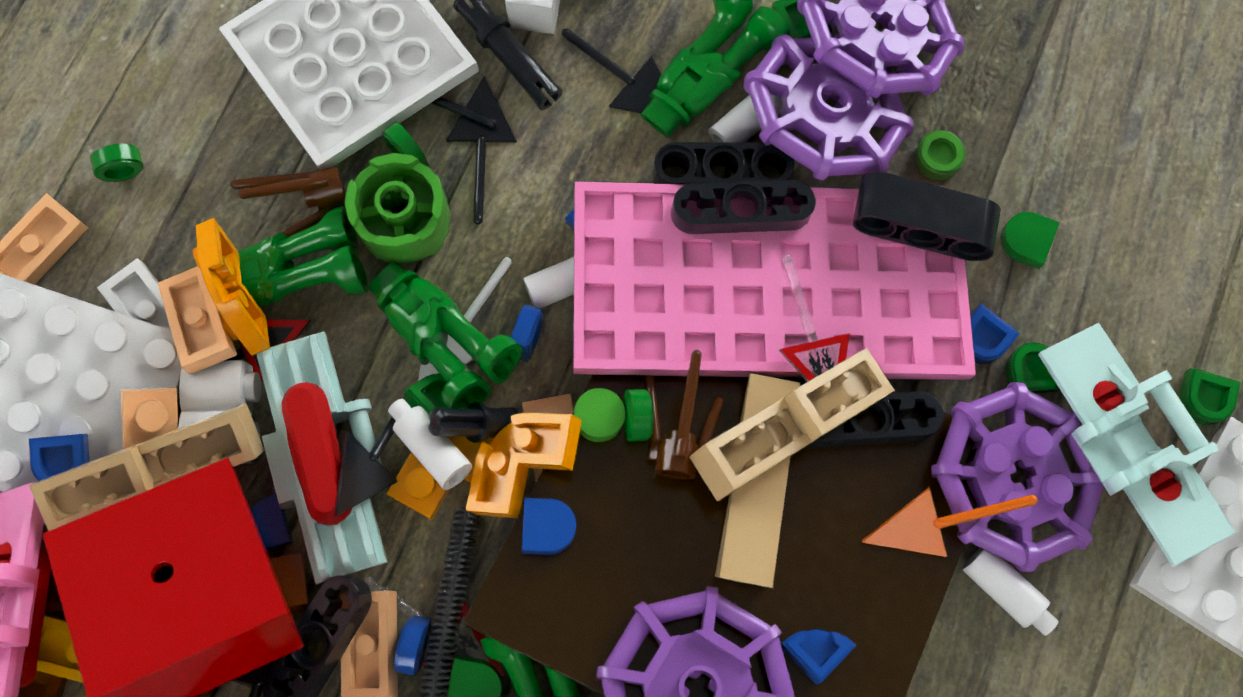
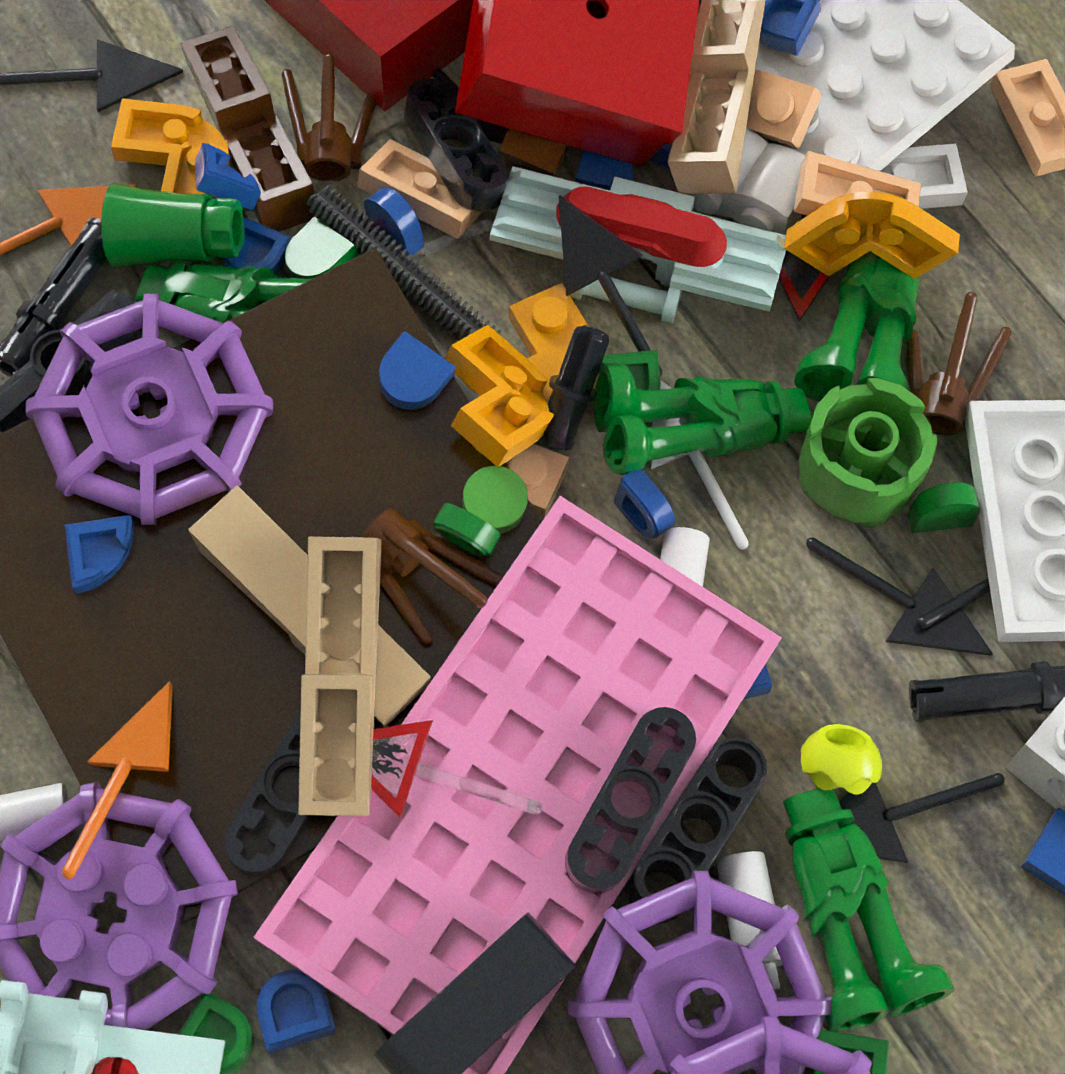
camera: 120 degrees right, 10 degrees down
white cylinder [388,398,472,490] -> none
none -> neon yellow plate [800,724,882,794]

